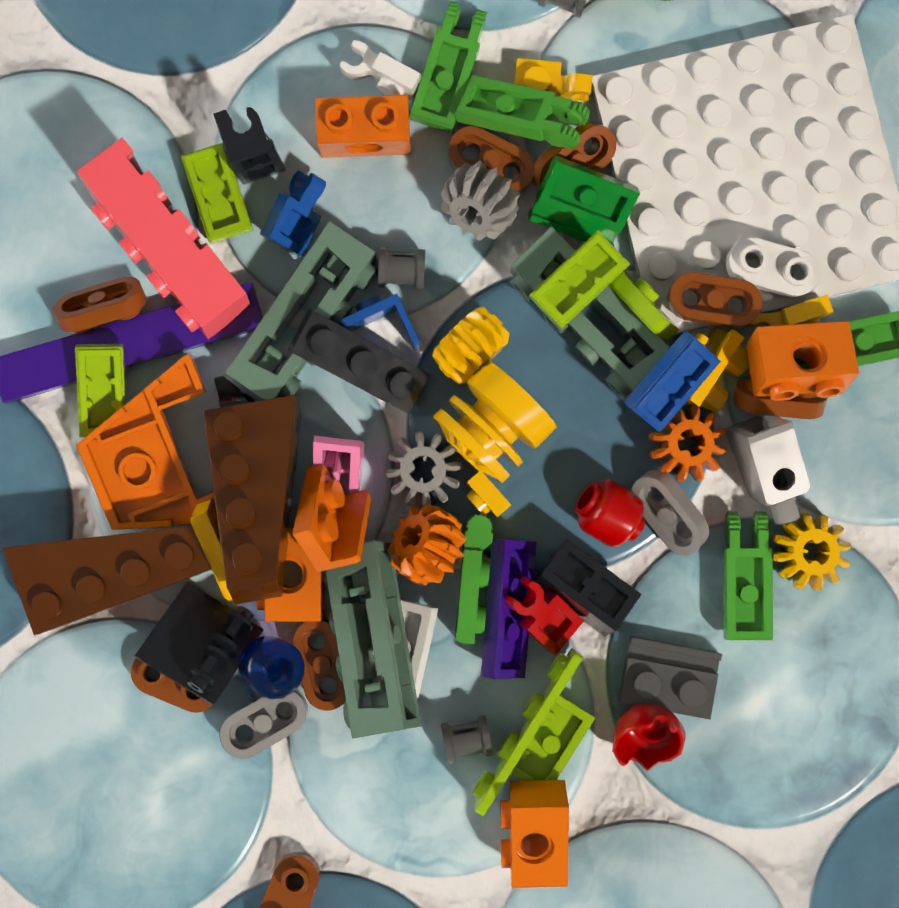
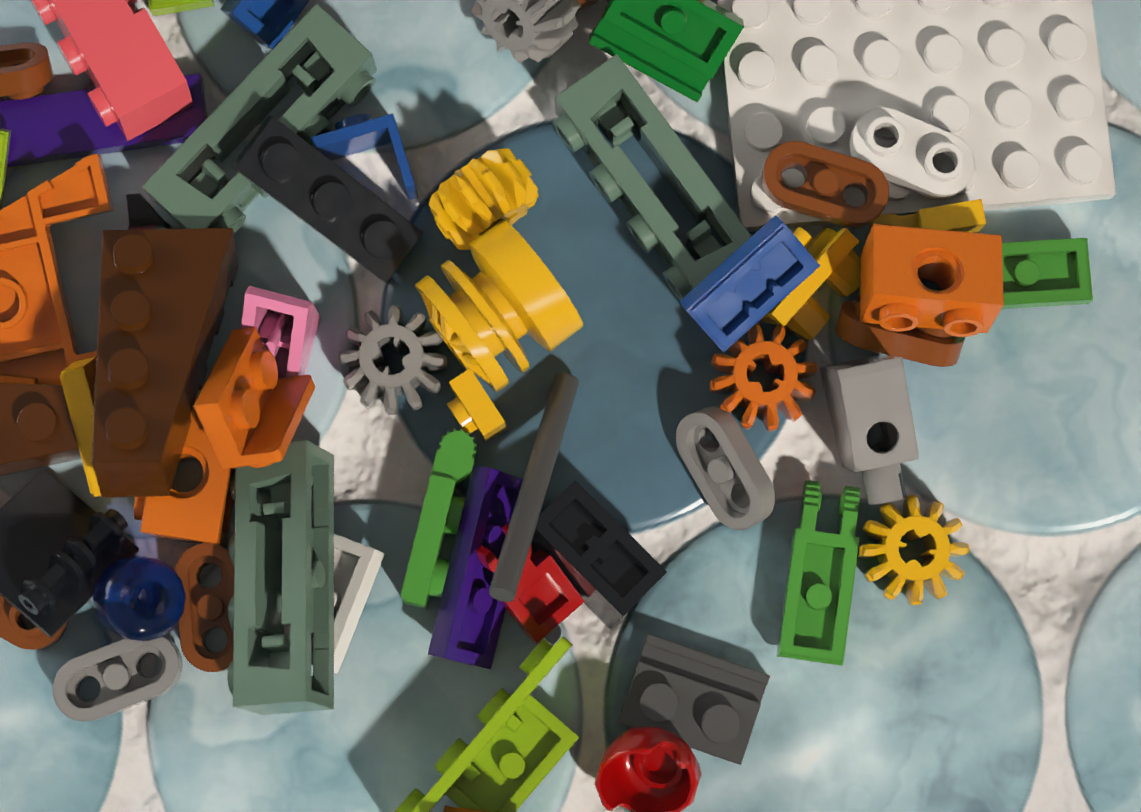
camera: 10 degrees right, 5 degrees down
dark grey bush [378,247,426,290] -> none
orange gear [387,503,467,586] -> none
dark grey bush [440,715,493,765] -> none
lime plate [529,231,630,330] -> none
red head [575,479,645,547] -> none
lime plate [609,270,679,341] -> none
none -> dark grey bar [489,373,579,602]

